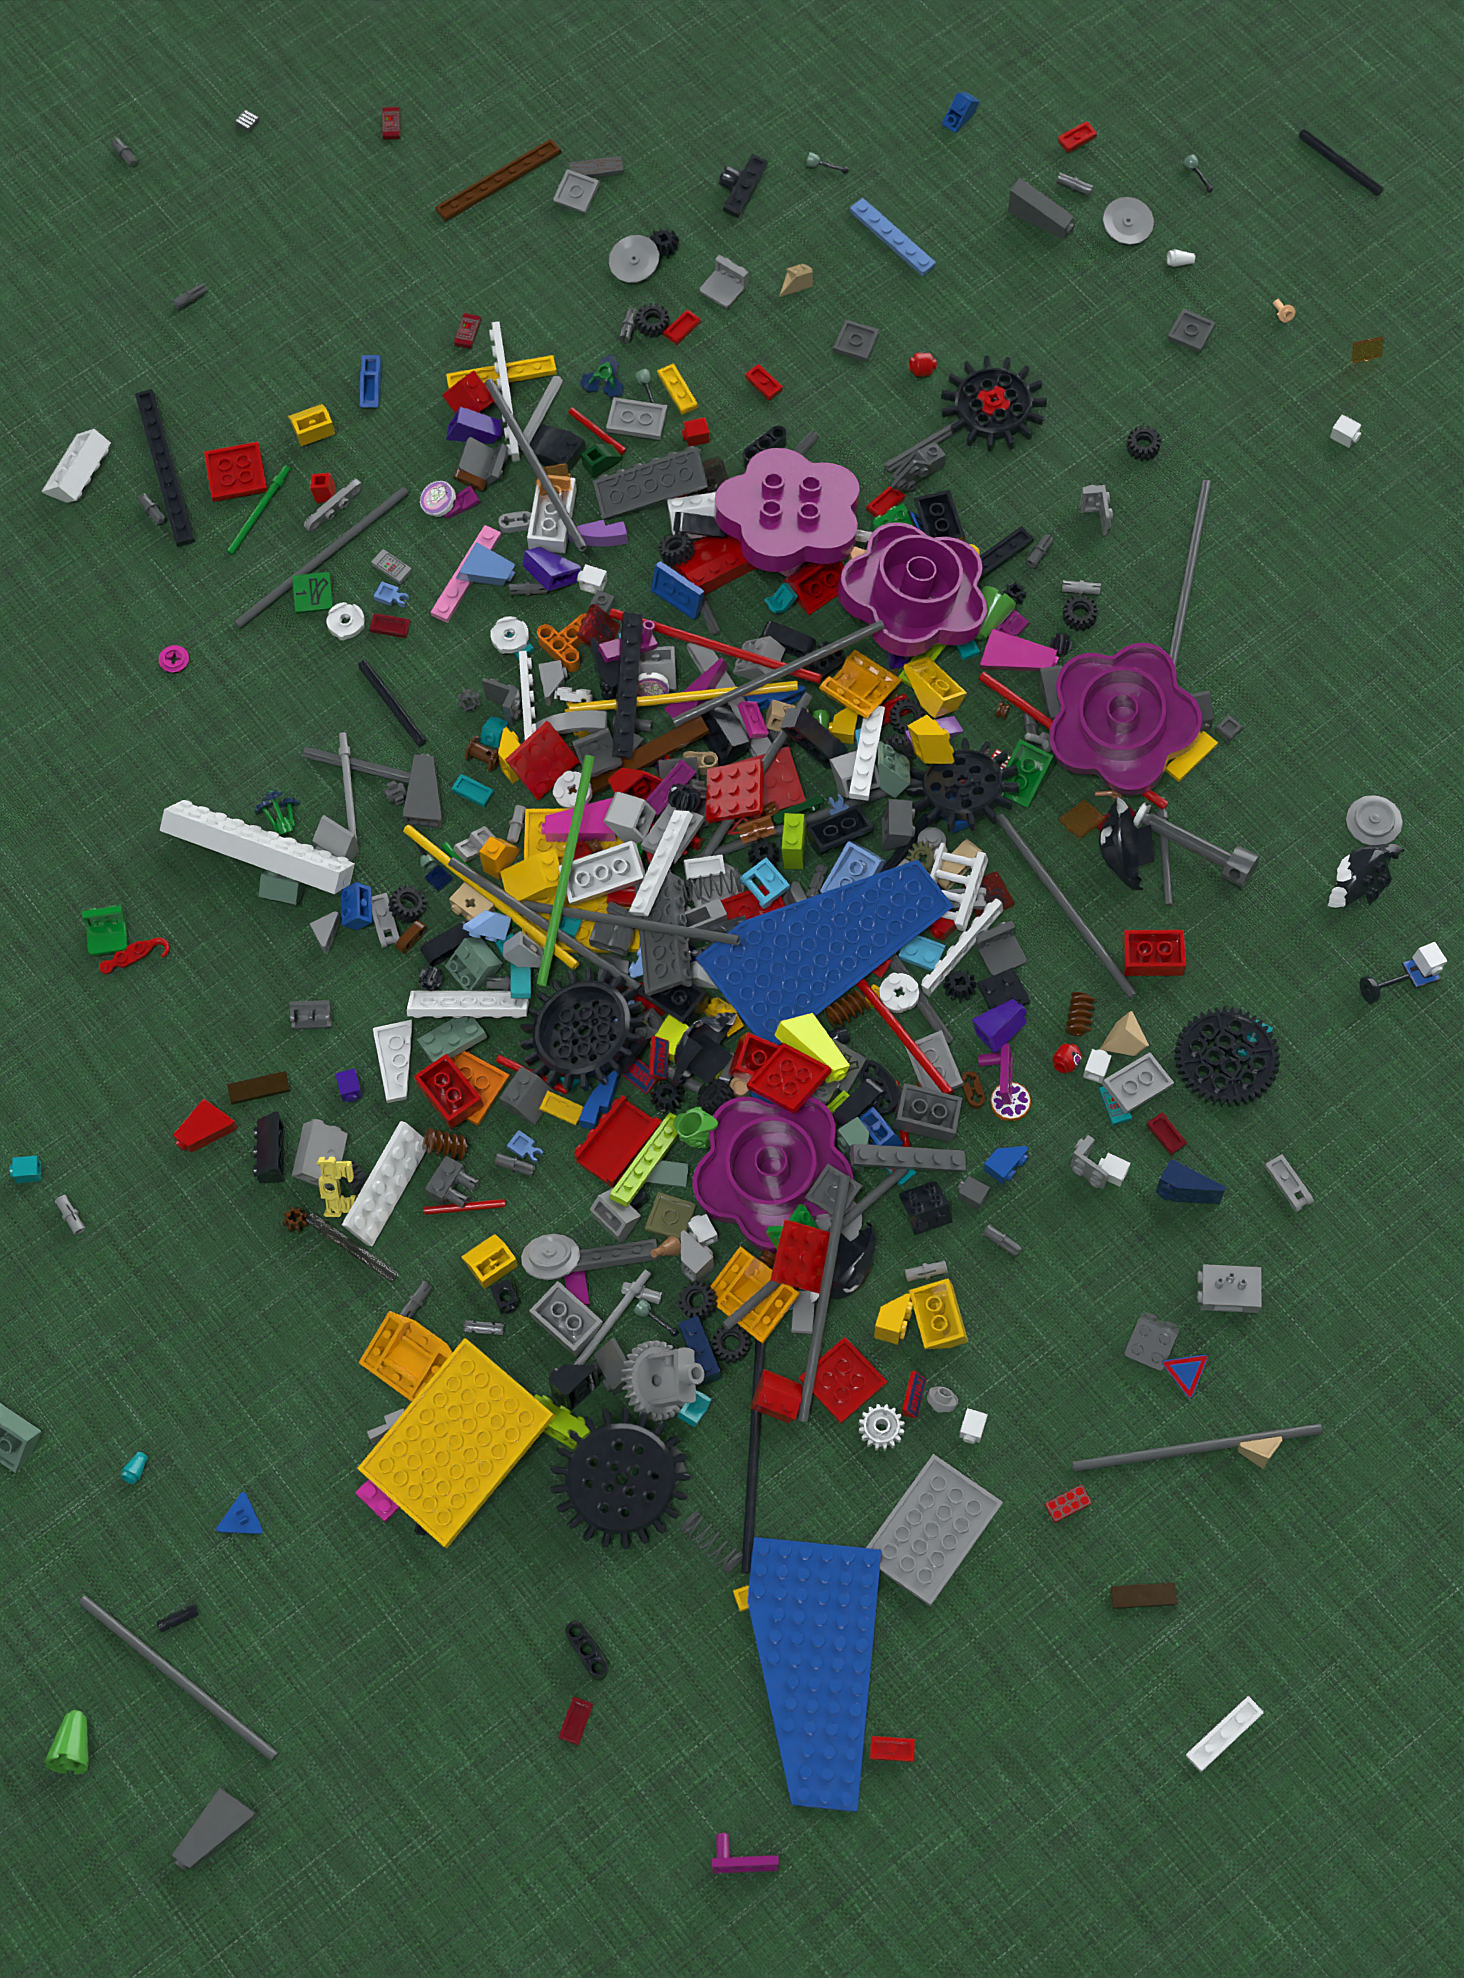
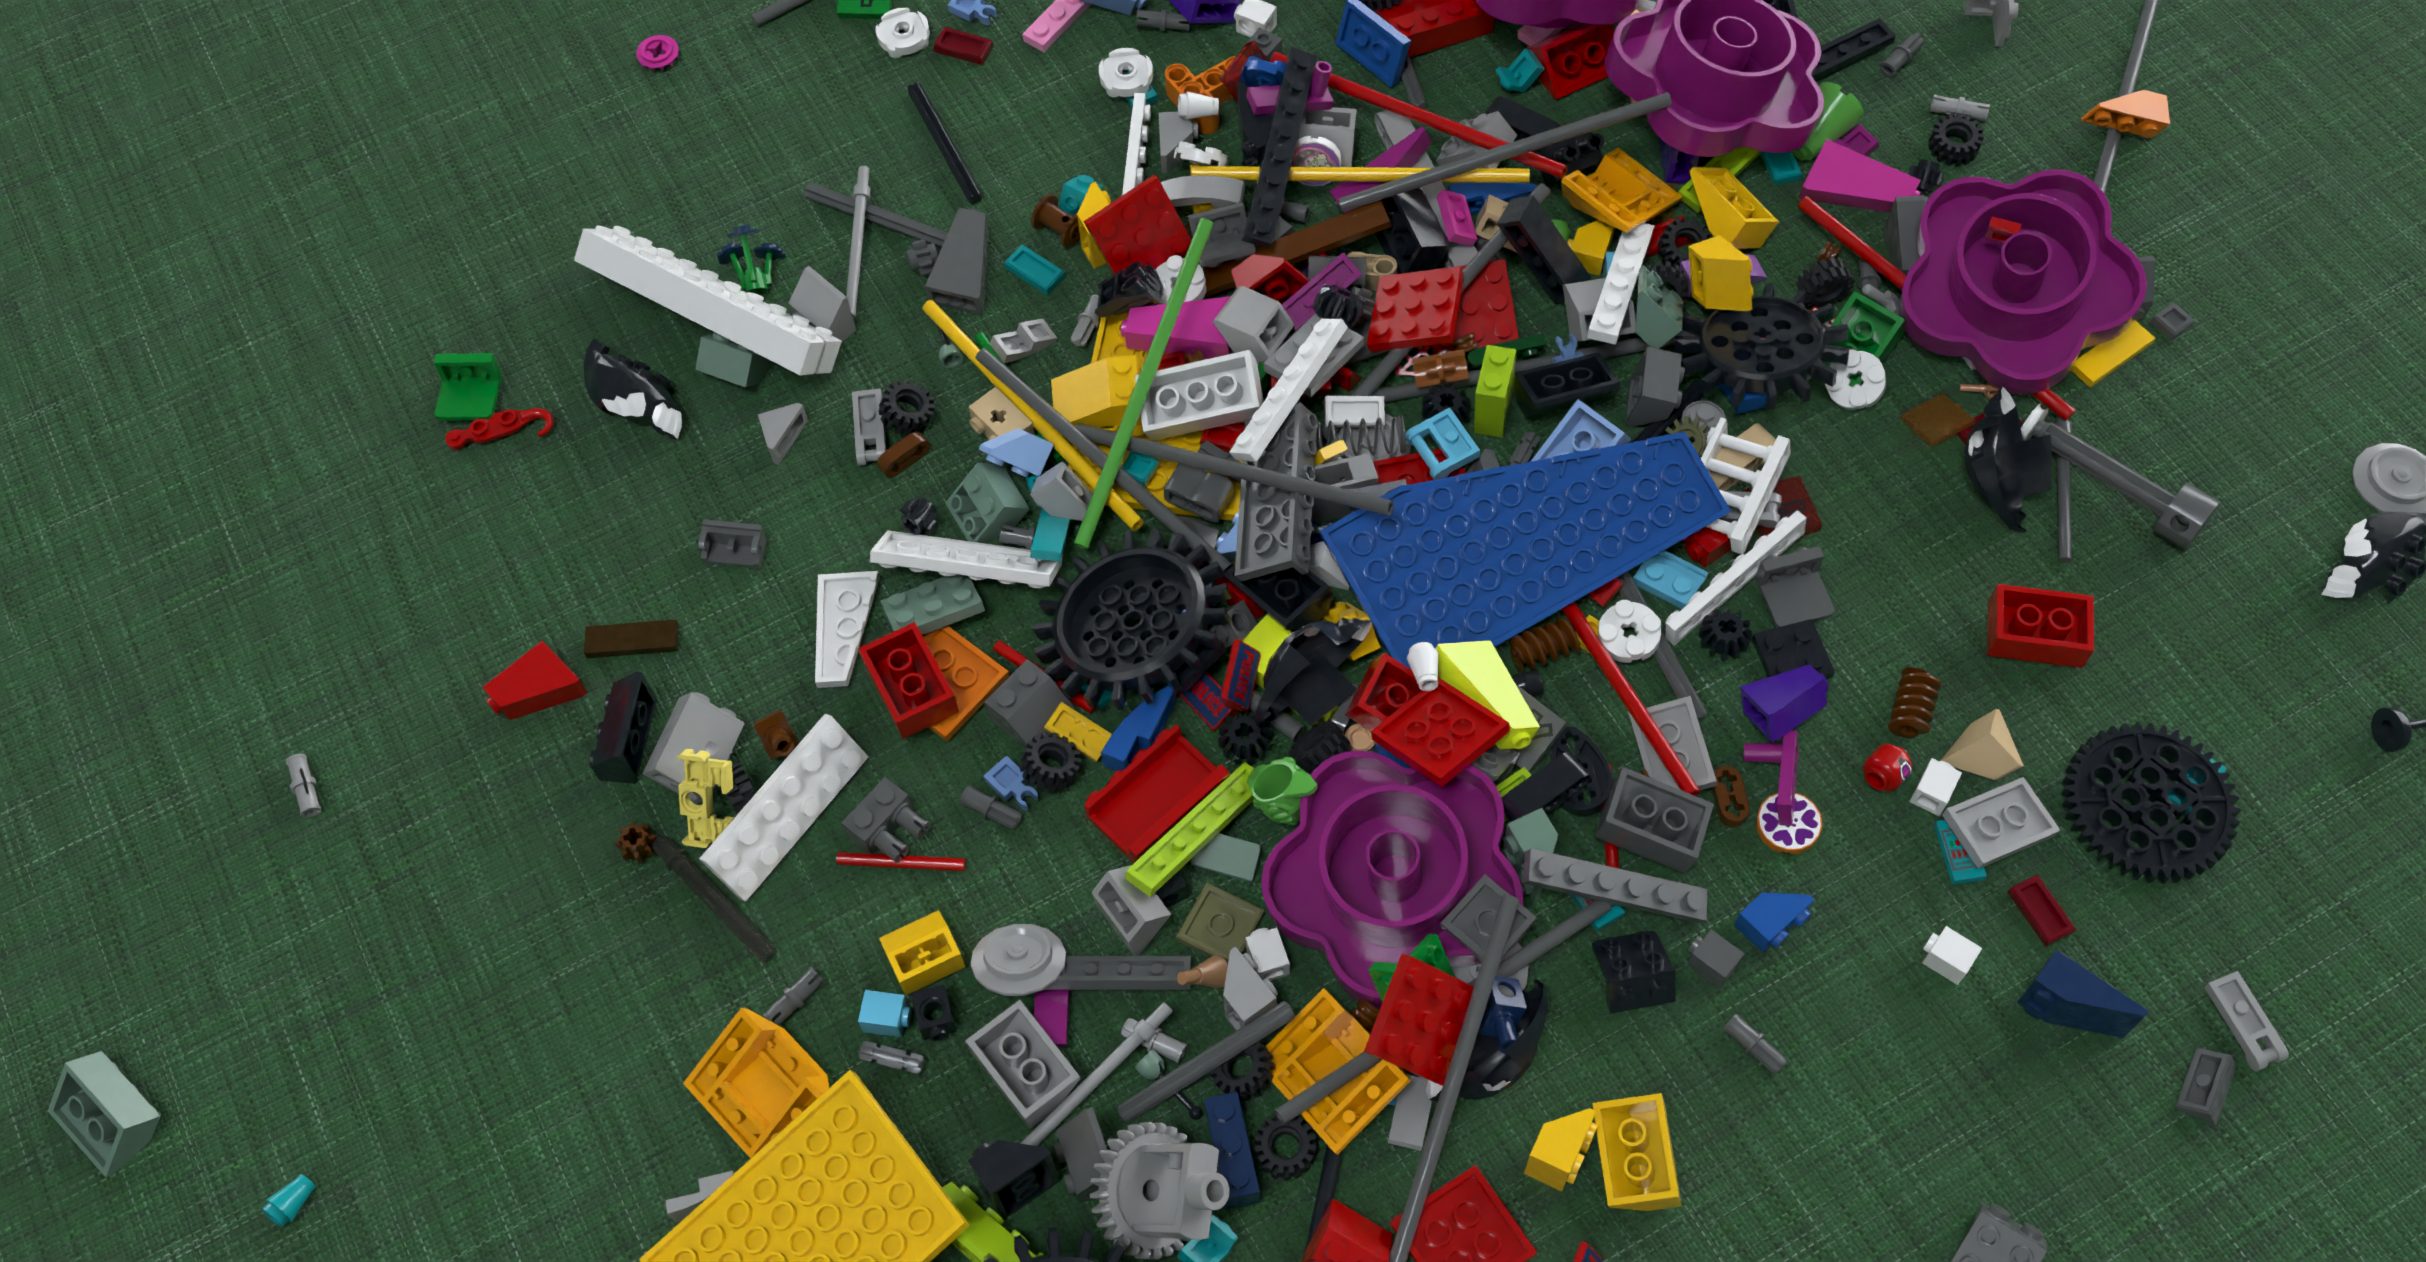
camera: 10 degrees right, 5 degrees down
teal brick [9,1156,41,1183] -> none
dark purple brick [336,1068,363,1102] -> none
blue brick [341,882,372,930] -> none
black beam [420,921,472,967] -> none
reddish brown piece [422,1128,467,1161] -> none
clear blue tile [425,865,453,892] -> none
dark grey gear [457,687,480,712] -> none
light orange slope [479,836,521,881] -> none
dark grey bracket [482,678,522,726] -> none
blue brick [859,1107,903,1147] -> none
light grey pin [905,1260,948,1282] -> none
dark grey piece [996,813,1137,999] -> none
black gear [1003,582,1026,605] -> none
light grey bracket [1070,1135,1109,1189] -> none
light grey piece [1197,1264,1261,1313] -> none
none -> black animal [584,338,682,439]
none -> reddish brown bracket [753,710,799,760]
none -> medium azure brick [858,990,912,1037]
none -> black tyre [1020,732,1081,793]
none -> black slope [1095,261,1163,318]
none -> dark grey axle [1117,1001,1295,1122]
none -> white cone [1178,91,1219,119]
none -> blue plate [1240,56,1286,88]
none -> yellow tile [1314,440,1348,466]
none -> white cone [1407,642,1438,691]
none -> dark blue bracket [1479,976,1527,1054]
none -> black tyre [1796,257,1854,308]
none -> white plate [1825,350,1886,410]
none -> red tile [1985,216,2022,243]
none -> orange slope [2081,90,2170,138]
none -> dark grey slope [2176,1048,2236,1125]

